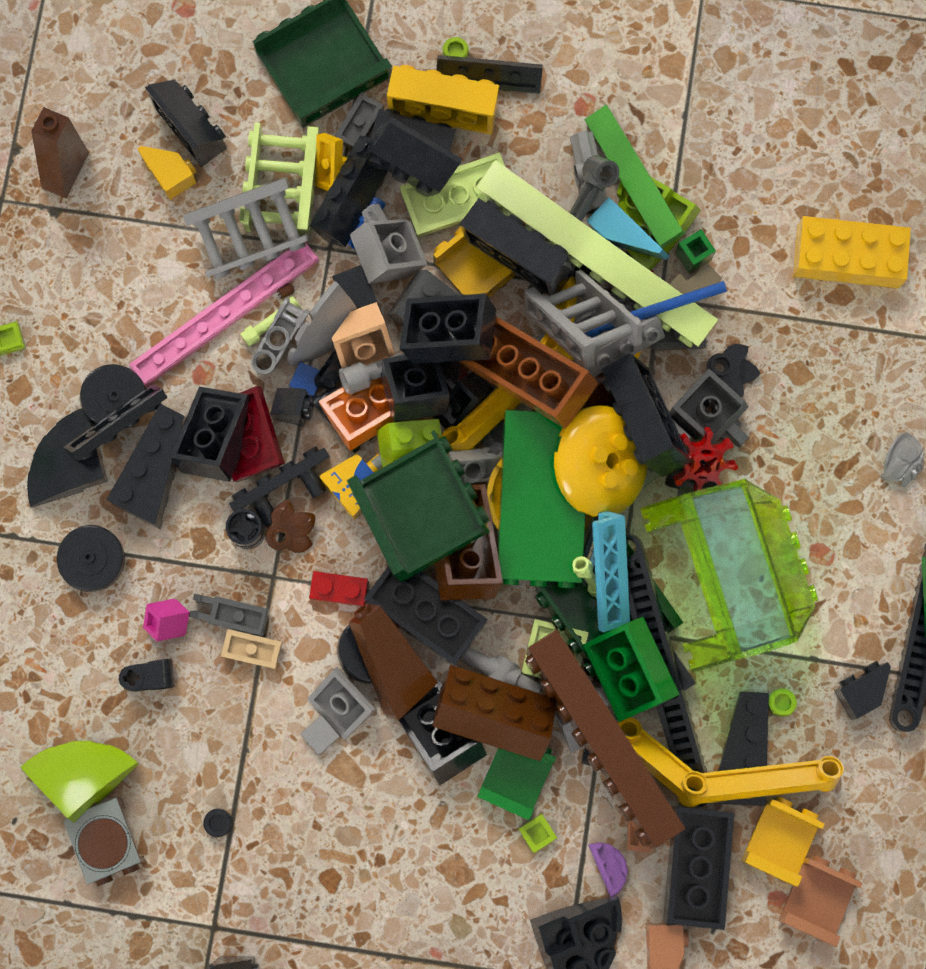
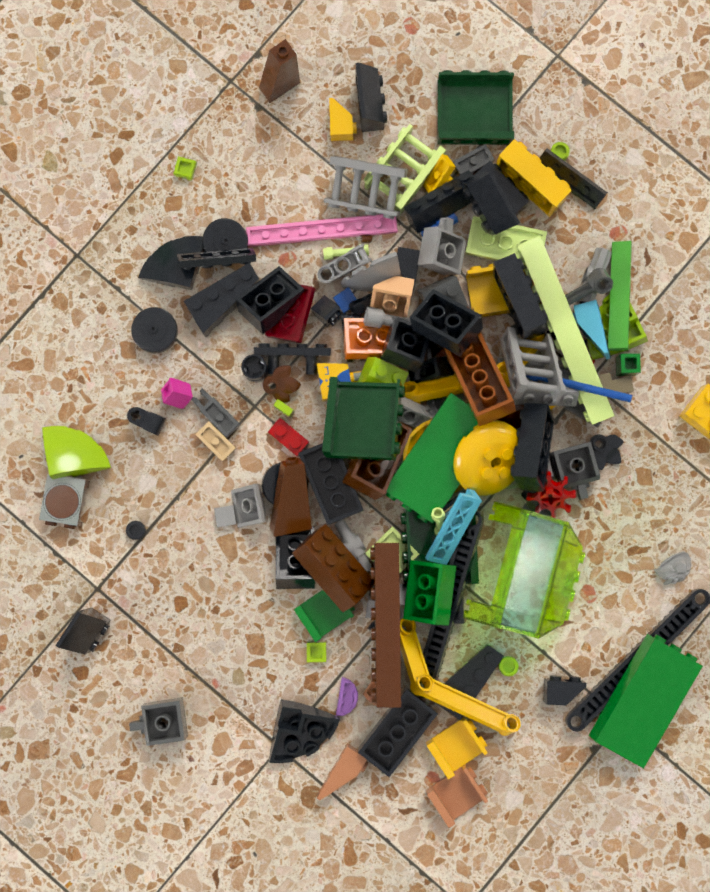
camera: 35 degrees right, 5 degrees up
none -> lime tile [273,399,295,418]

